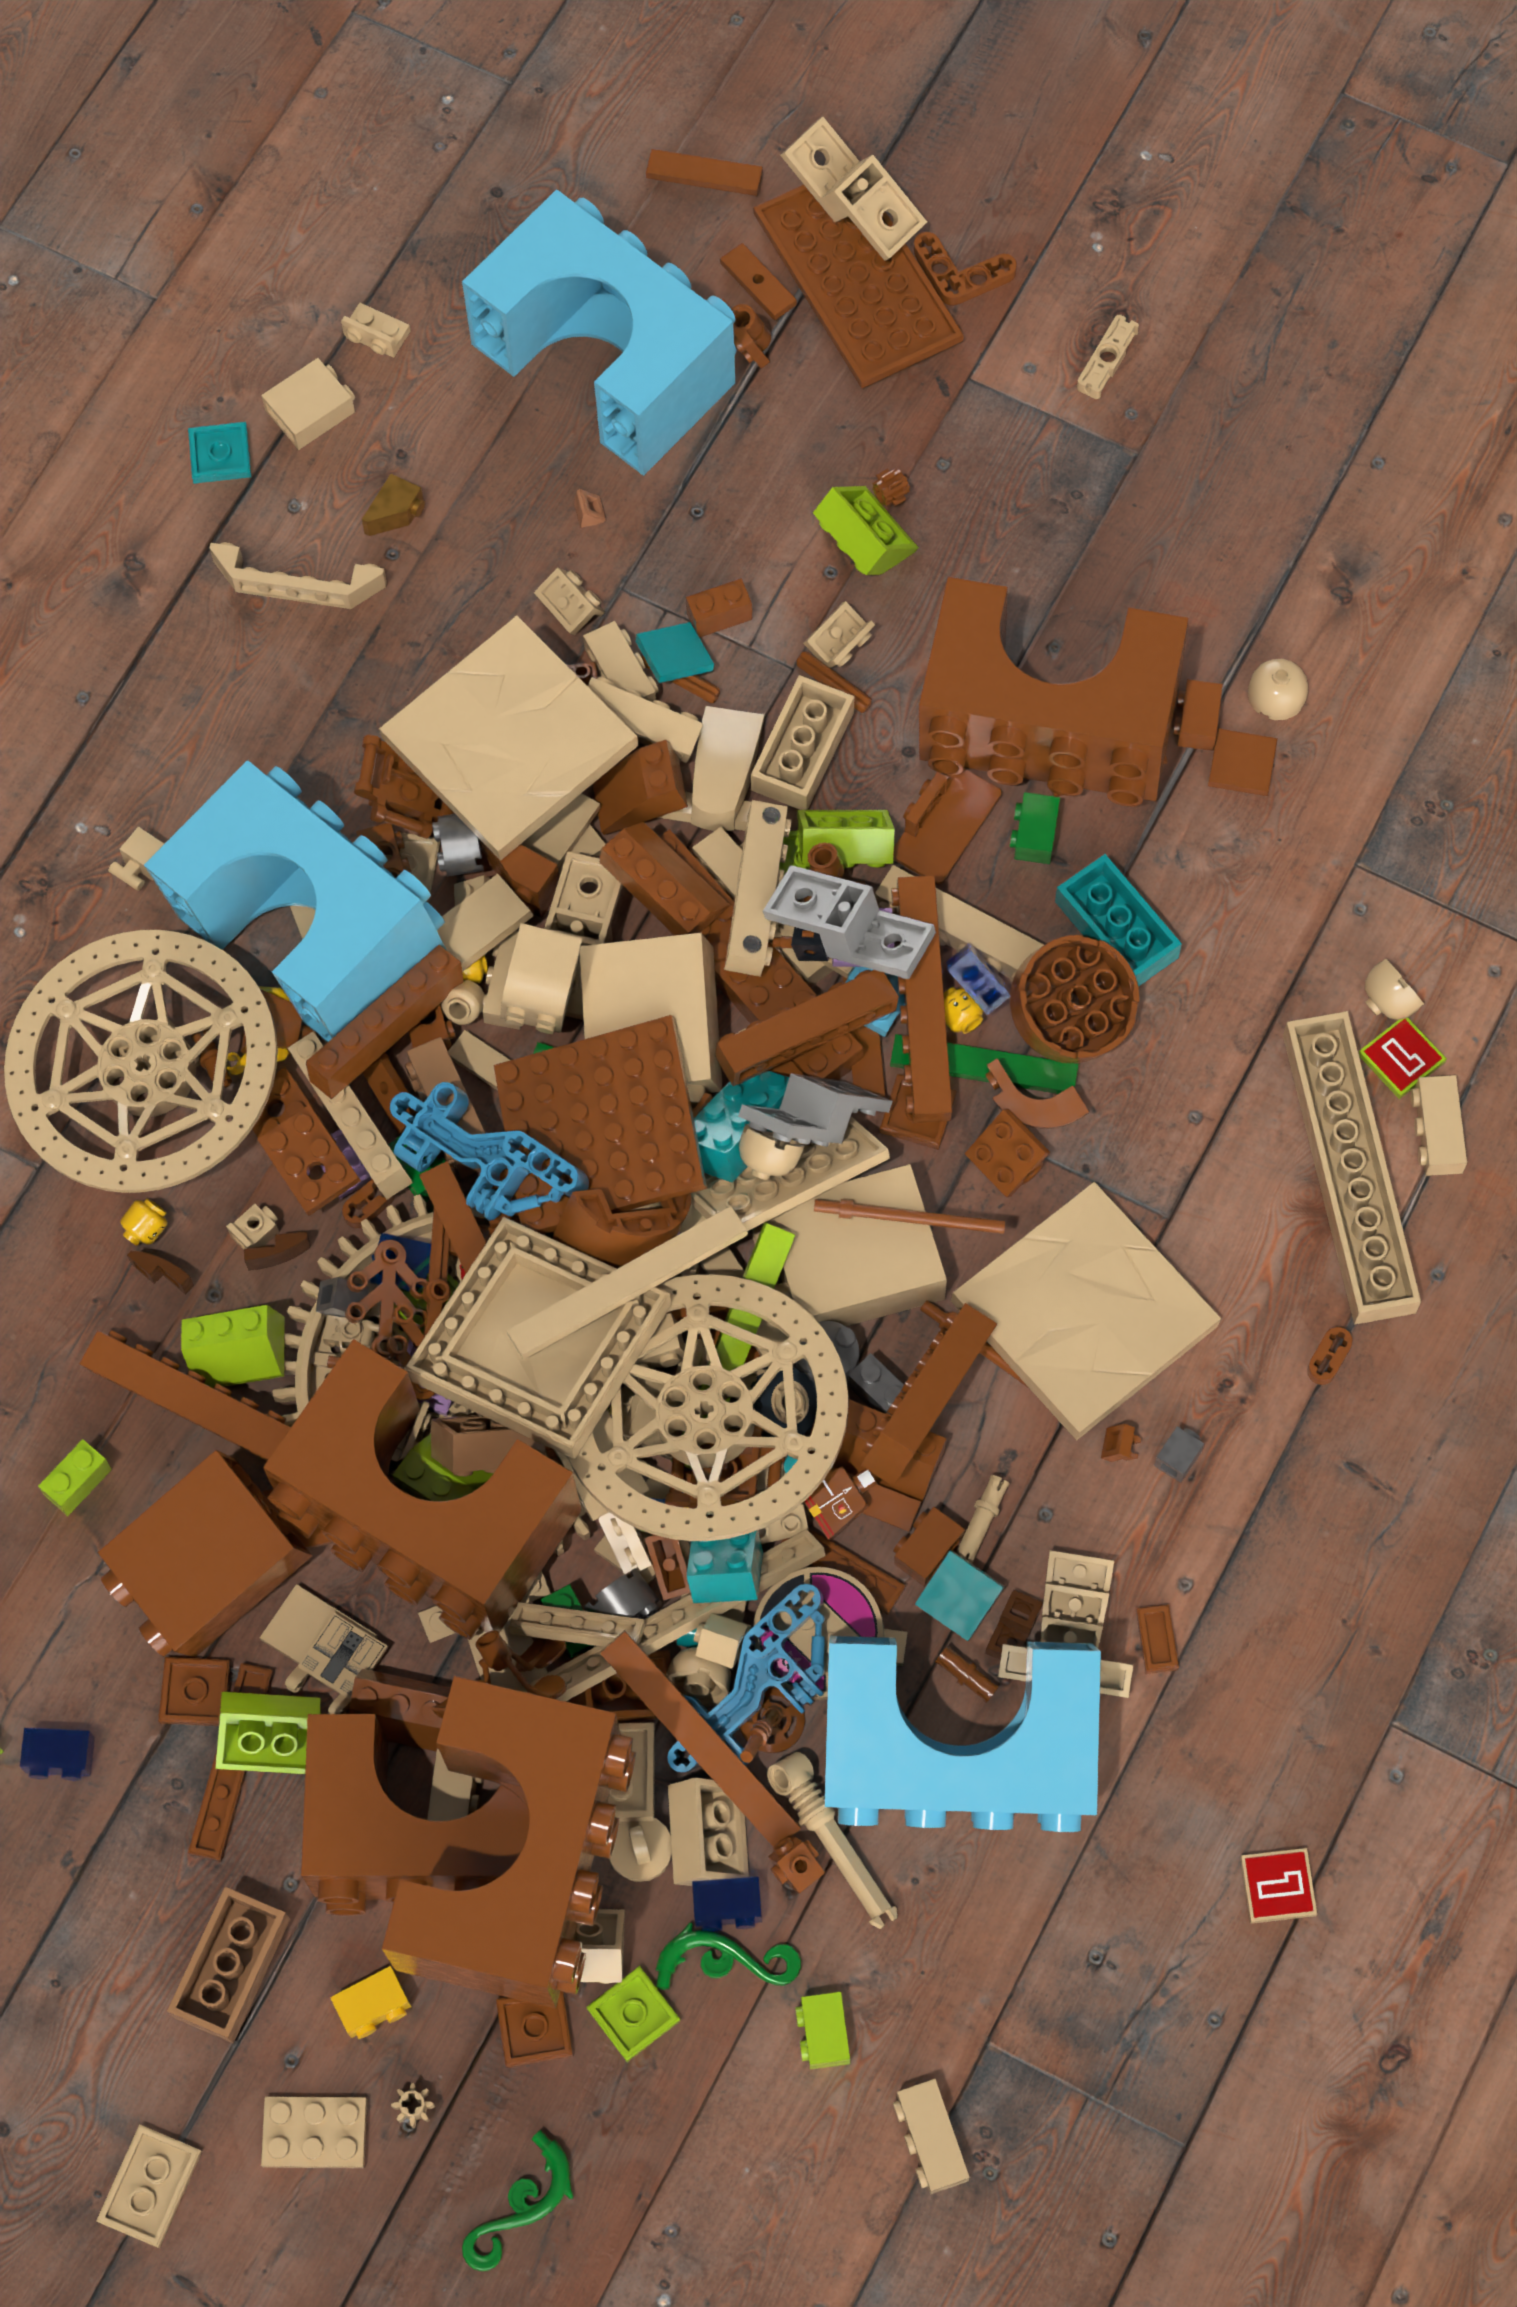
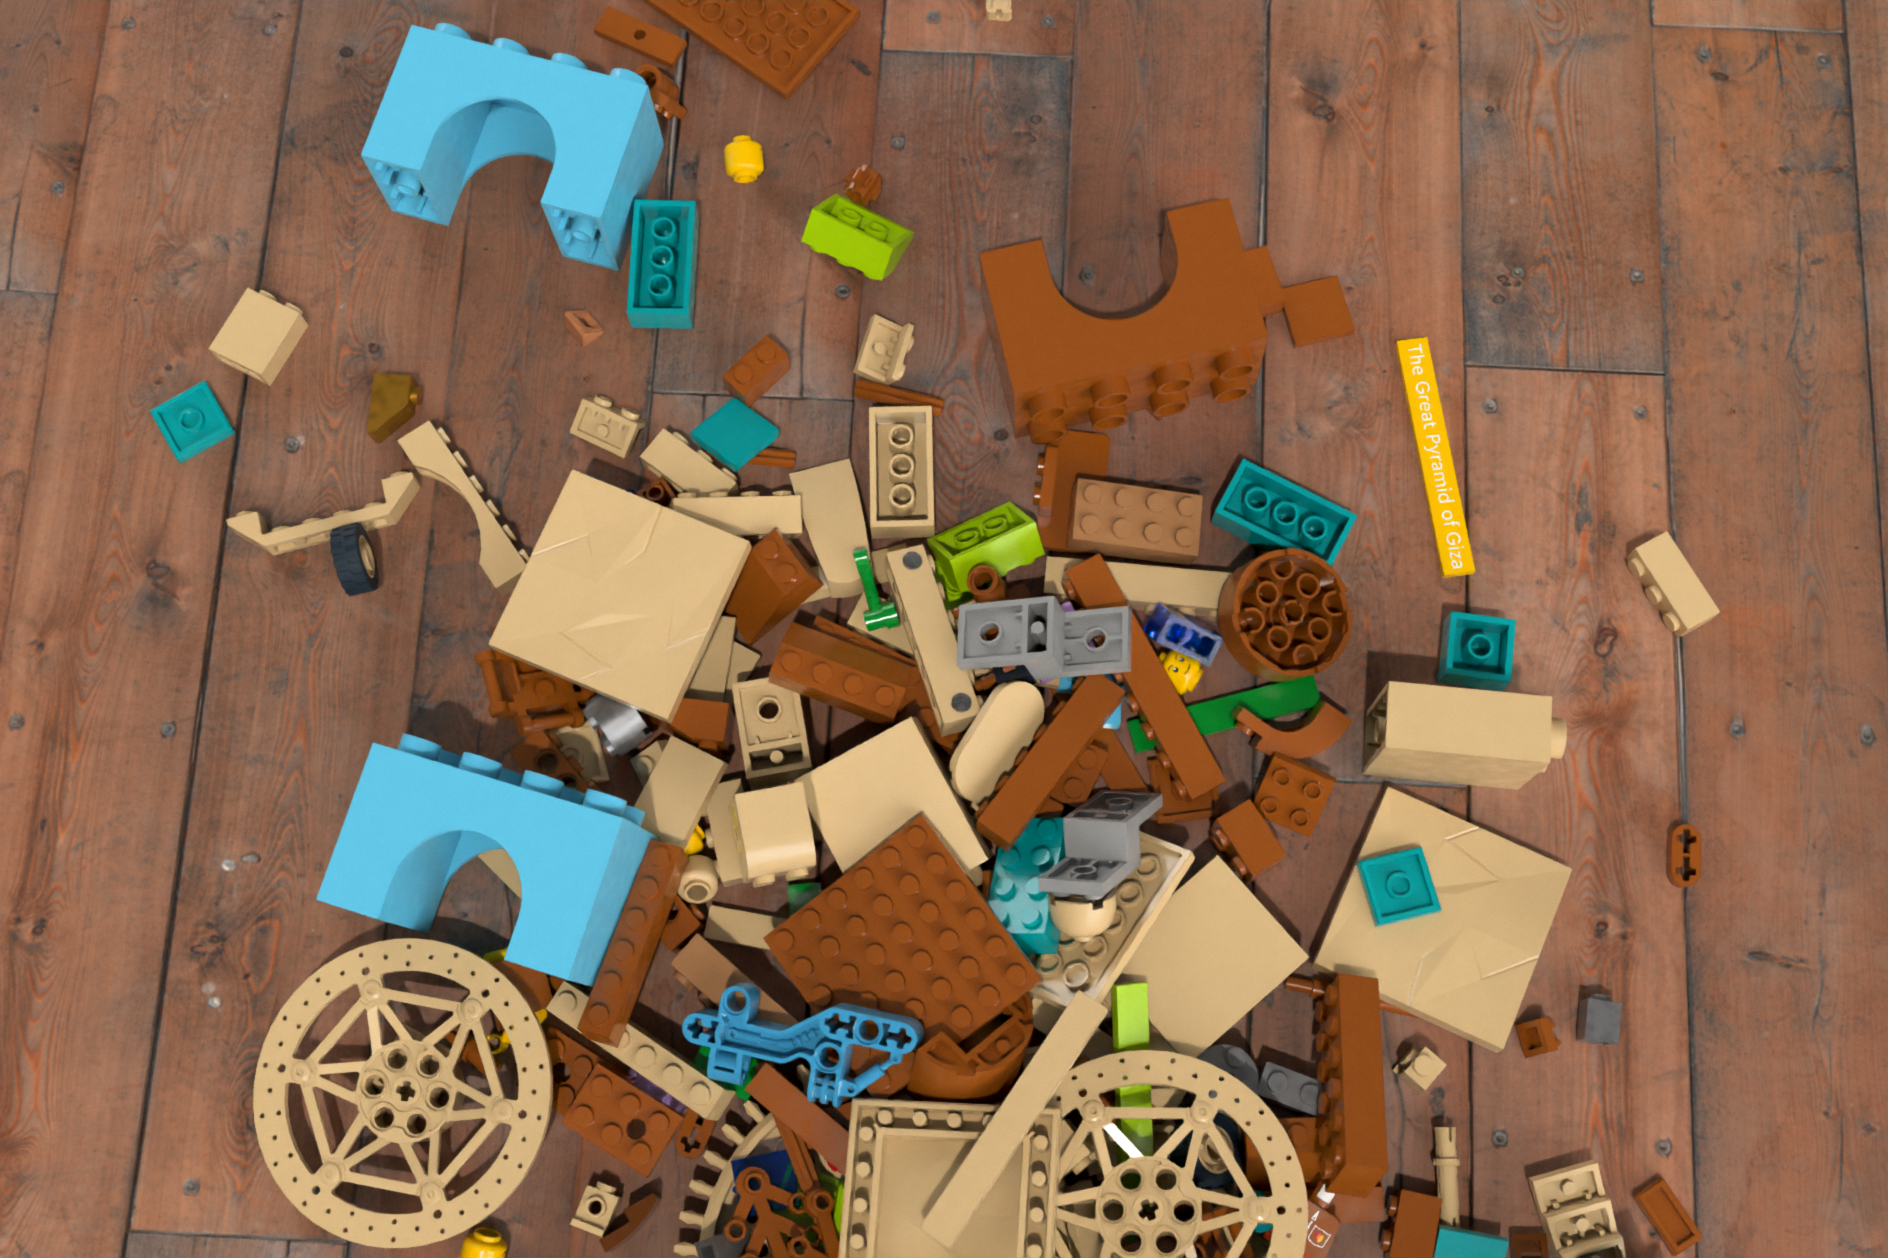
camera: 25 degrees left, 5 degrees up
tan brick [108,827,164,891] -> none
tan bracket [341,303,411,358] -> none
dark orange tile [362,1053,418,1134] -> none
dark orange bar [814,1199,1005,1234] -> none
green brick [1010,792,1060,865] -> none
tan cylinder [1248,659,1308,720] -> none
tan brick [1283,1011,1421,1325] -> none
red tile [1358,1018,1447,1099] -> none
tan cylinder [1365,958,1424,1020] -> none
none -> black wheel [330,523,379,597]
none -> tan arch [397,421,529,597]
none -> teal brick [627,200,700,329]
none -> yellow head [724,135,764,183]
none -> green brick [853,548,901,632]
none -> tan tile [949,680,1045,803]
none -> medium nougat brick [1066,478,1203,566]
none -> dark orange brick [1209,799,1287,886]
none -> teal tile [1356,847,1442,928]
none -> tan brick [1362,681,1567,790]
none -> tan brick [1392,1045,1447,1093]
none -> yellow tile [1395,337,1475,578]
none -> teal brick [1438,611,1516,691]

